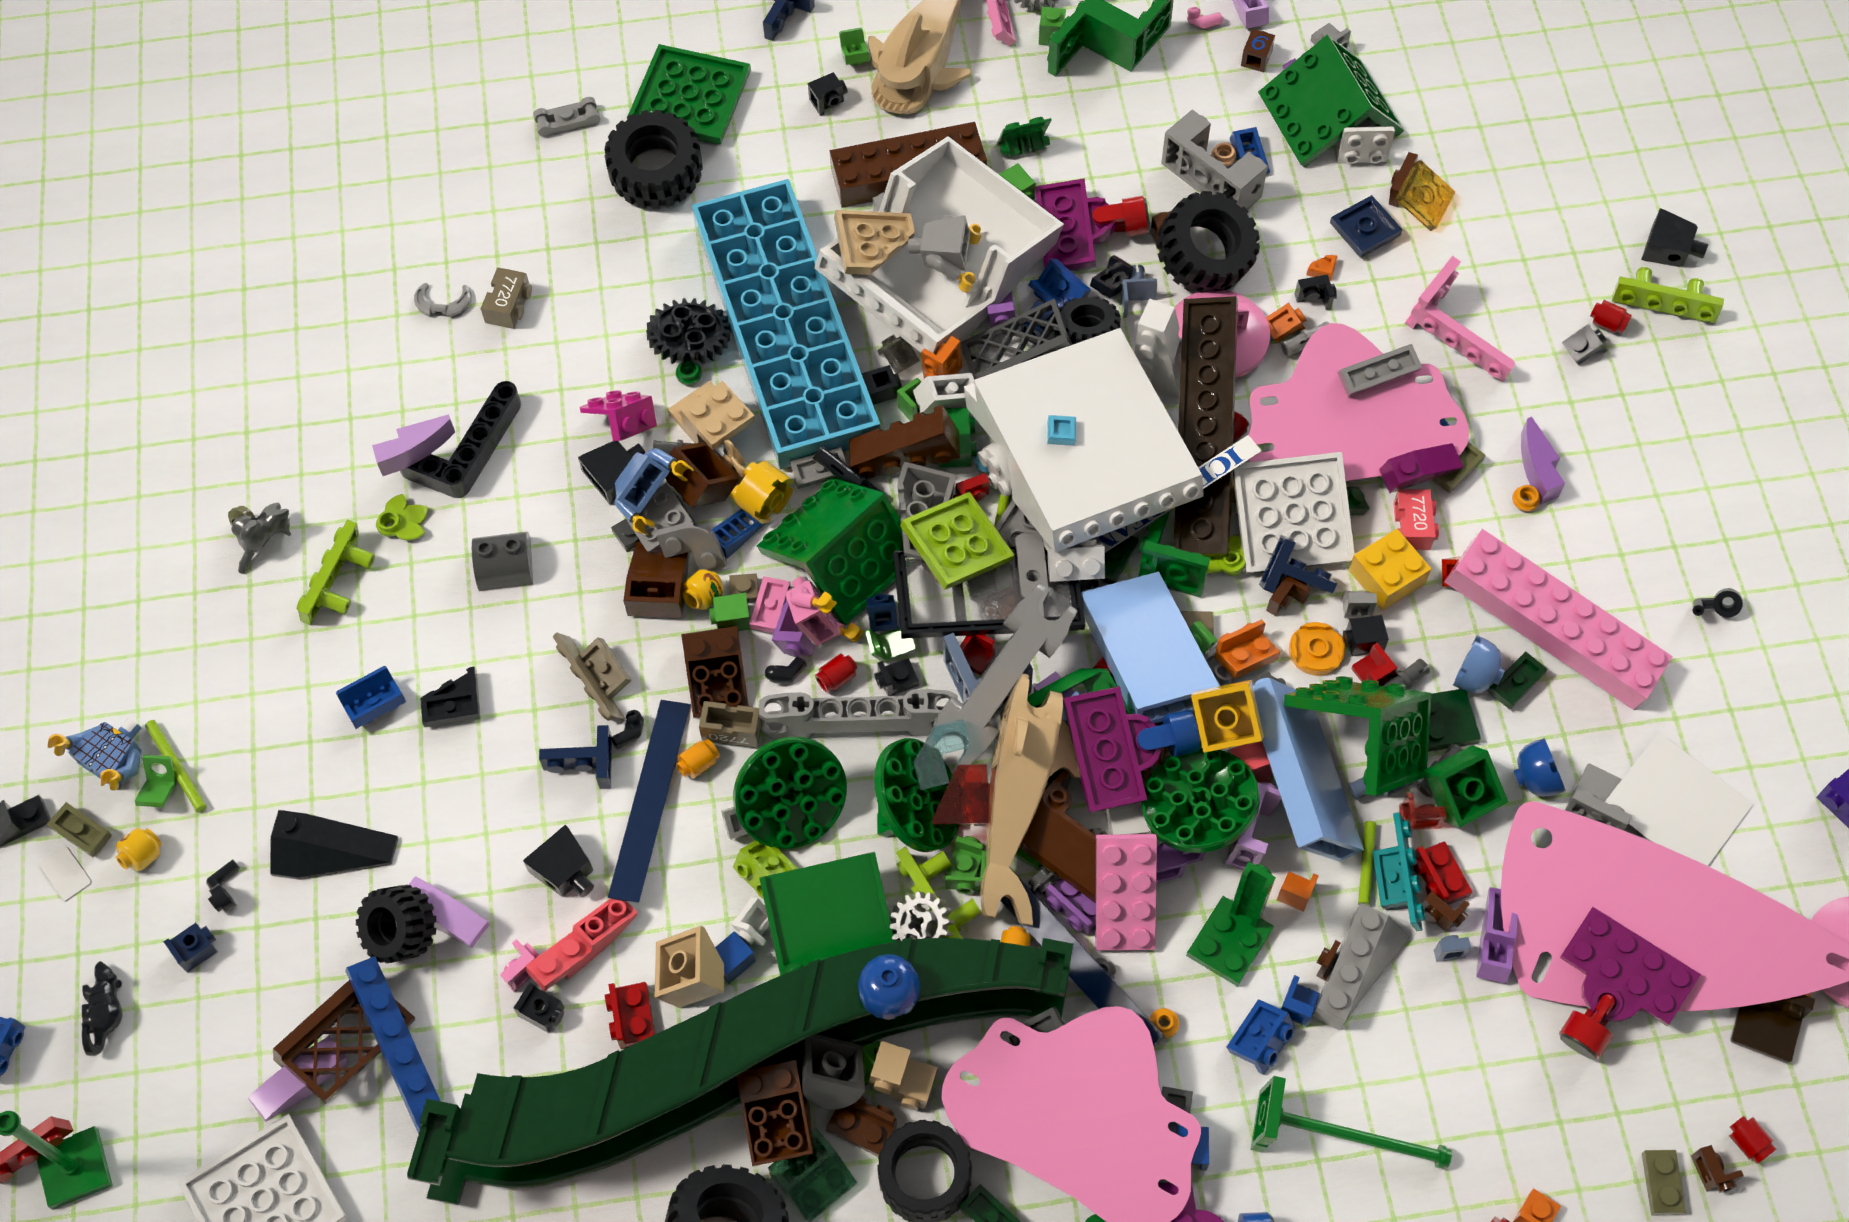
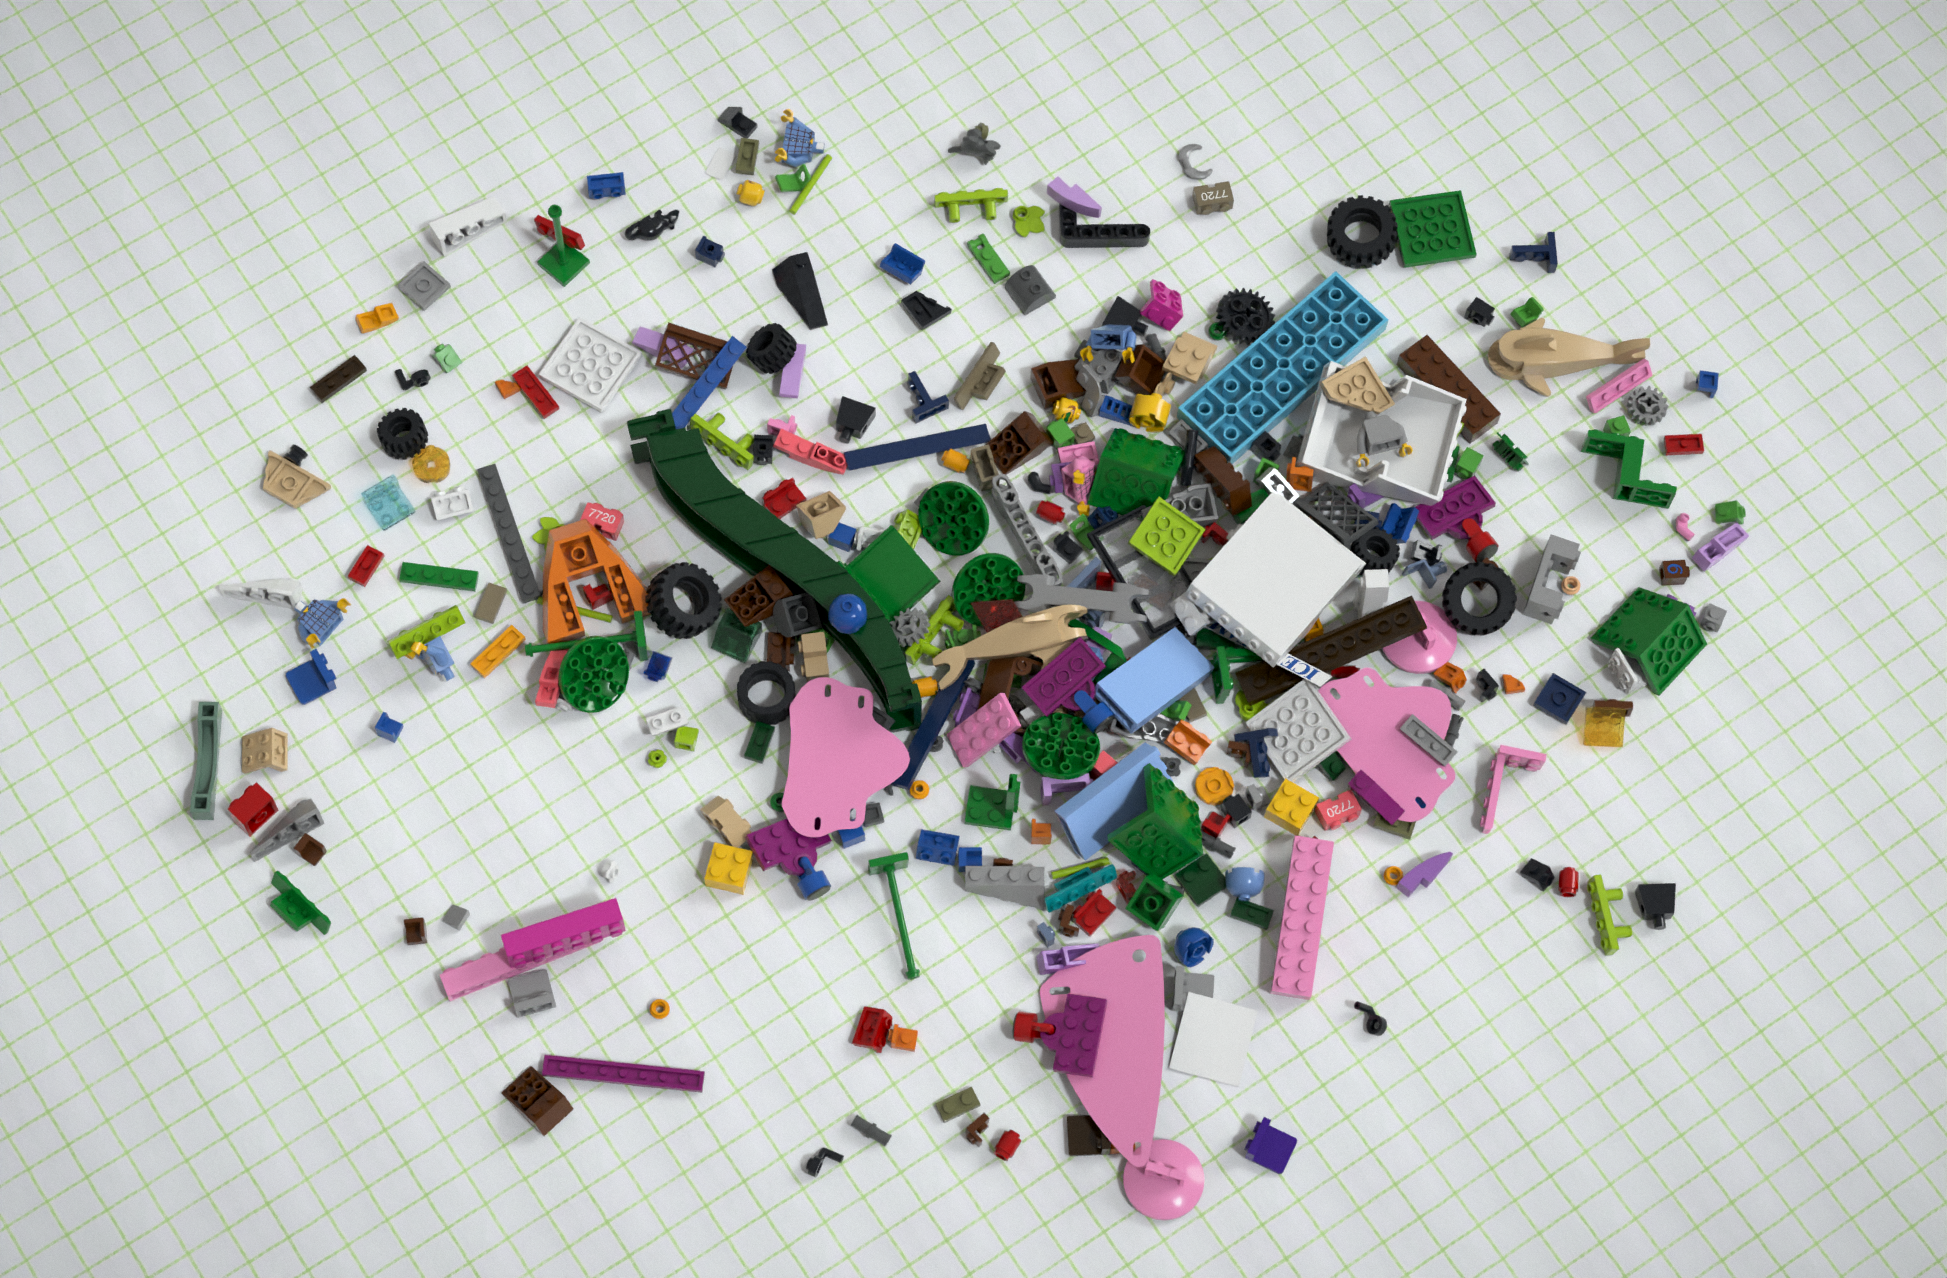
camera: 60 degrees right, 5 degrees up
black plate [206,859,240,913] -> none
light grey plate [533,97,600,137] -> none
black arm [611,710,644,749] -> none
clear light blue tile [913,719,970,790] -> none
light grey piece [1015,533,1049,617] -> none
medium azure tile [1047,415,1076,446] -> none
yellow brick [1191,680,1264,753] -> none
blue slope [1229,127,1270,174] -> none
none -> lime plate [690,412,754,470]
none -> bright green plate [967,233,1010,284]

